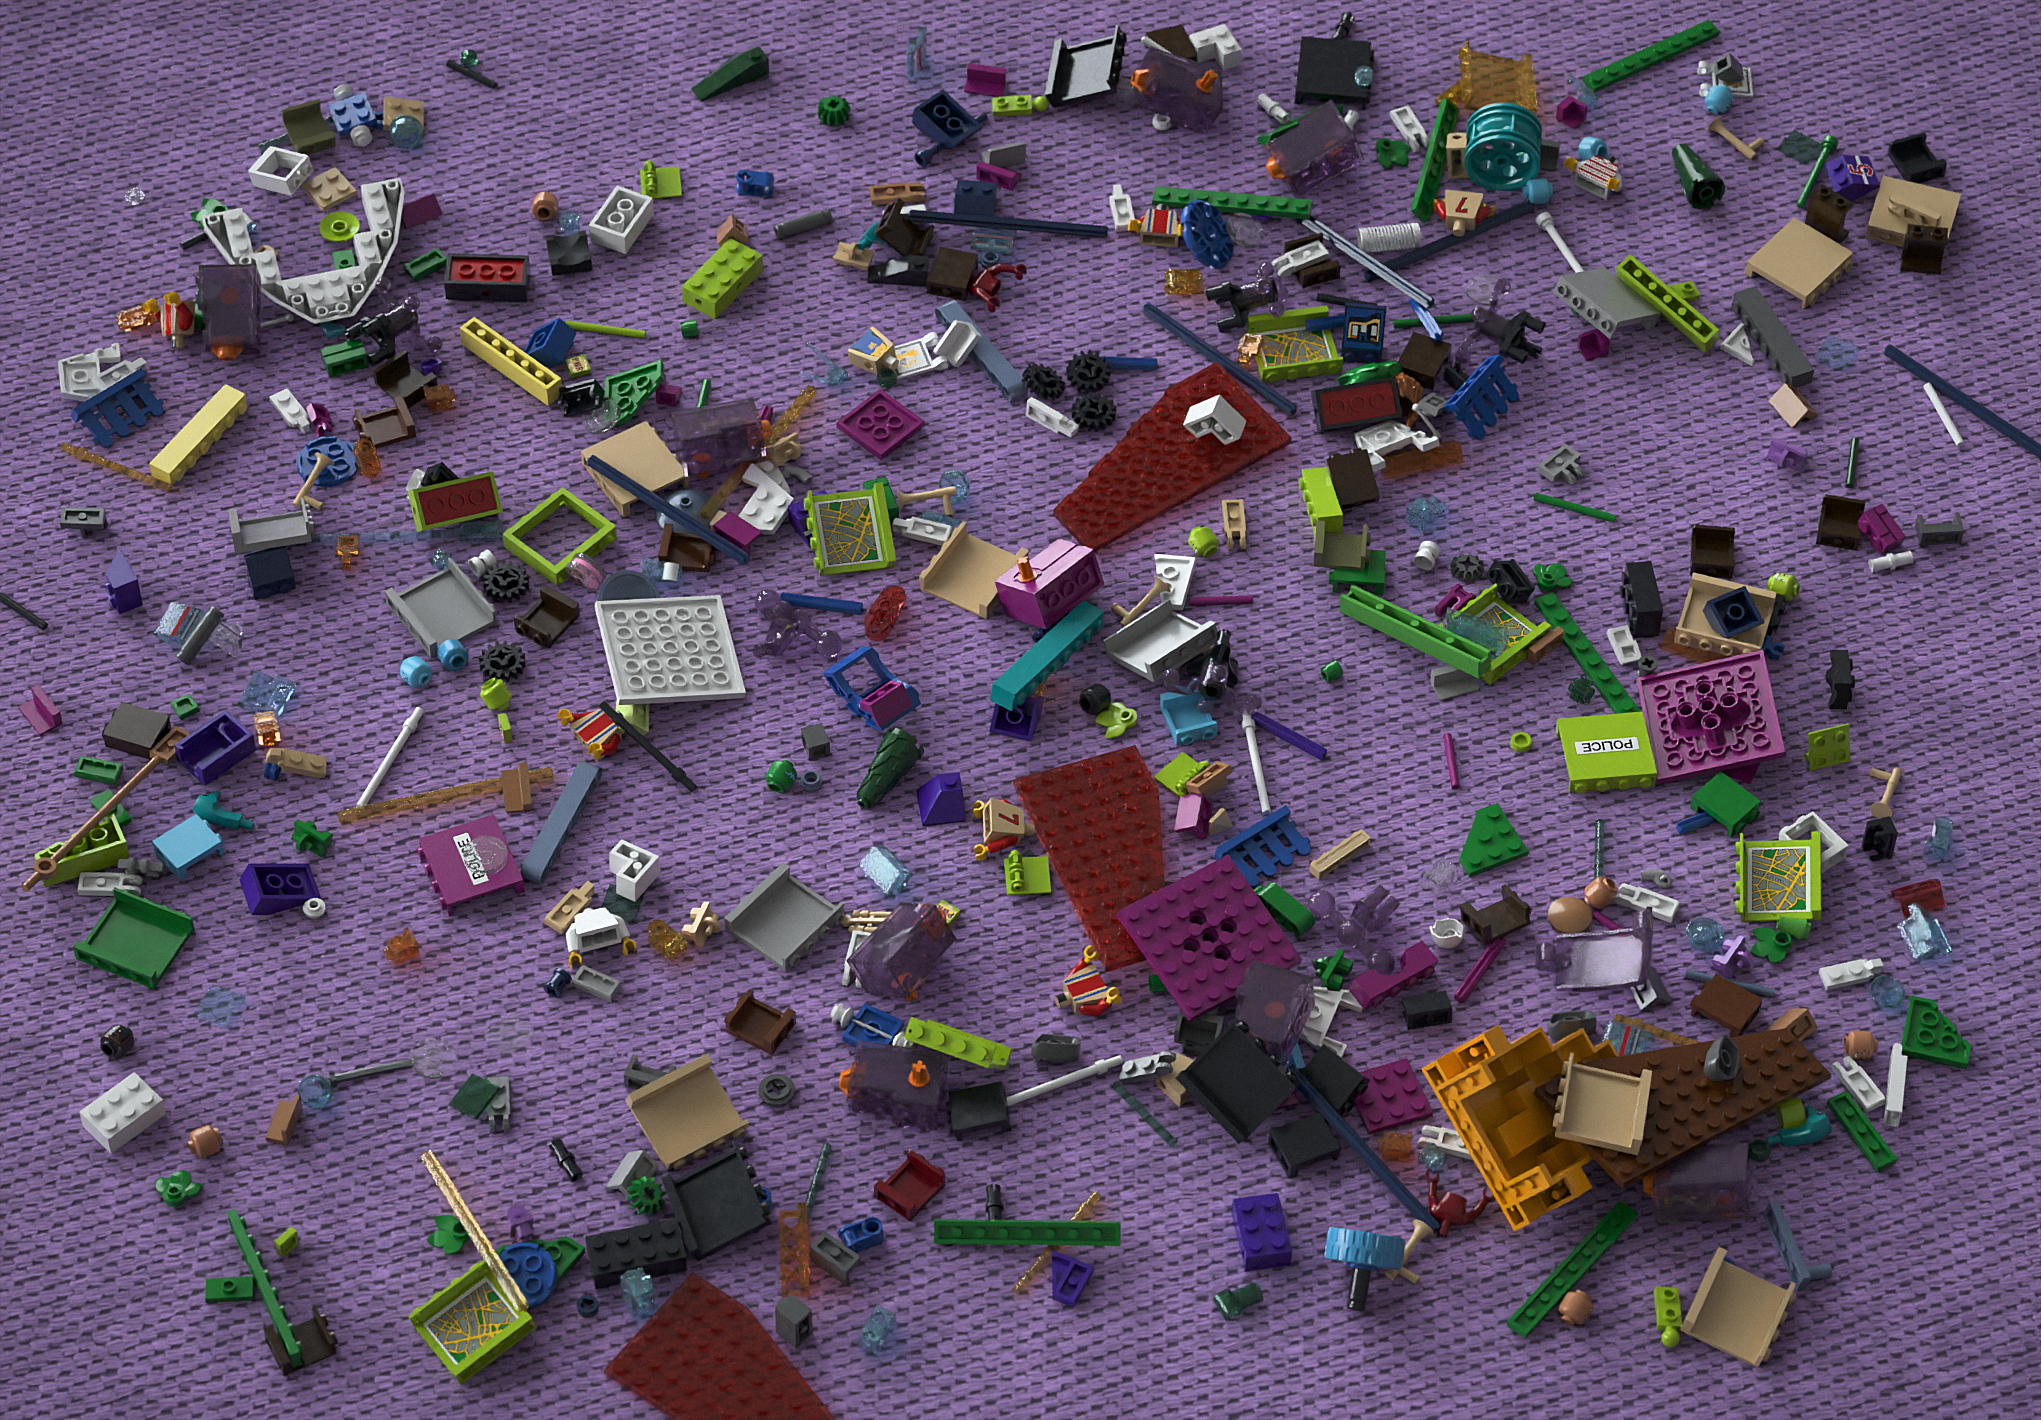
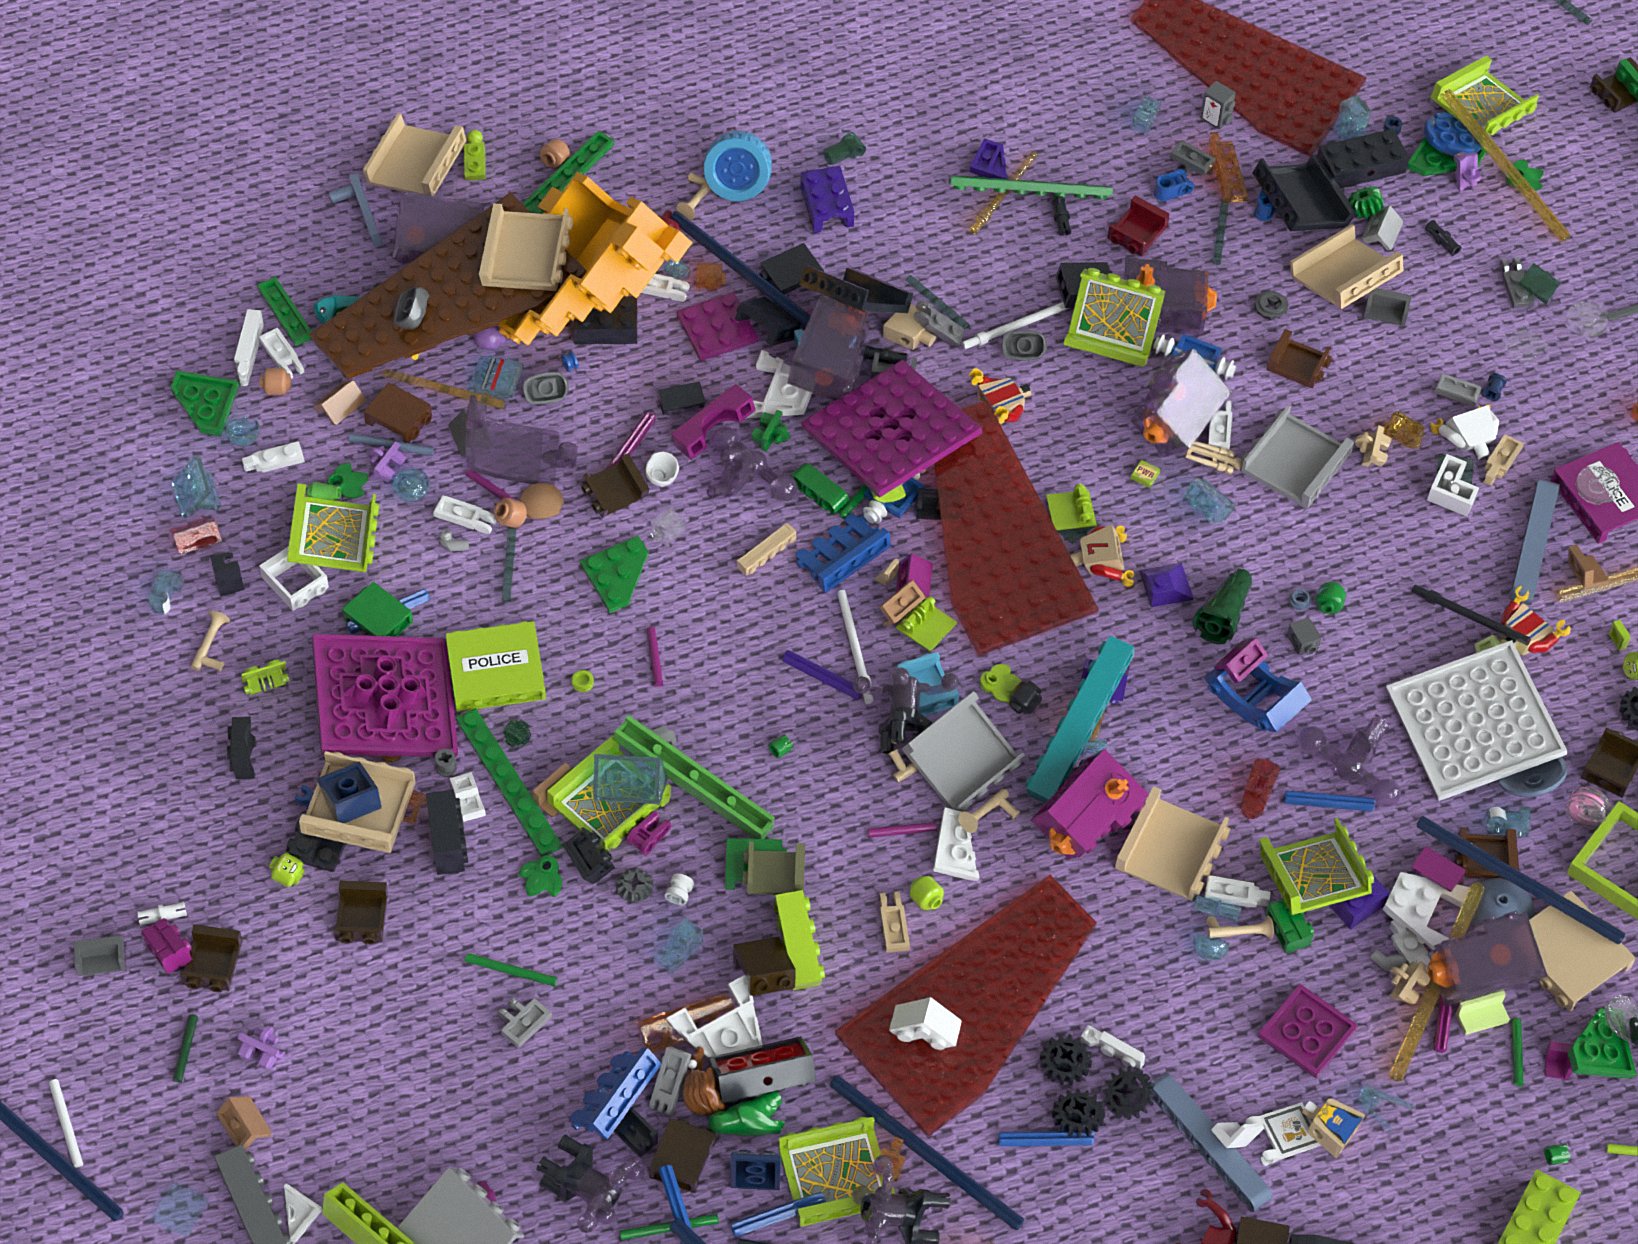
camera: 175 degrees right, 5 degrees up
plate [877,368,897,388] -> none

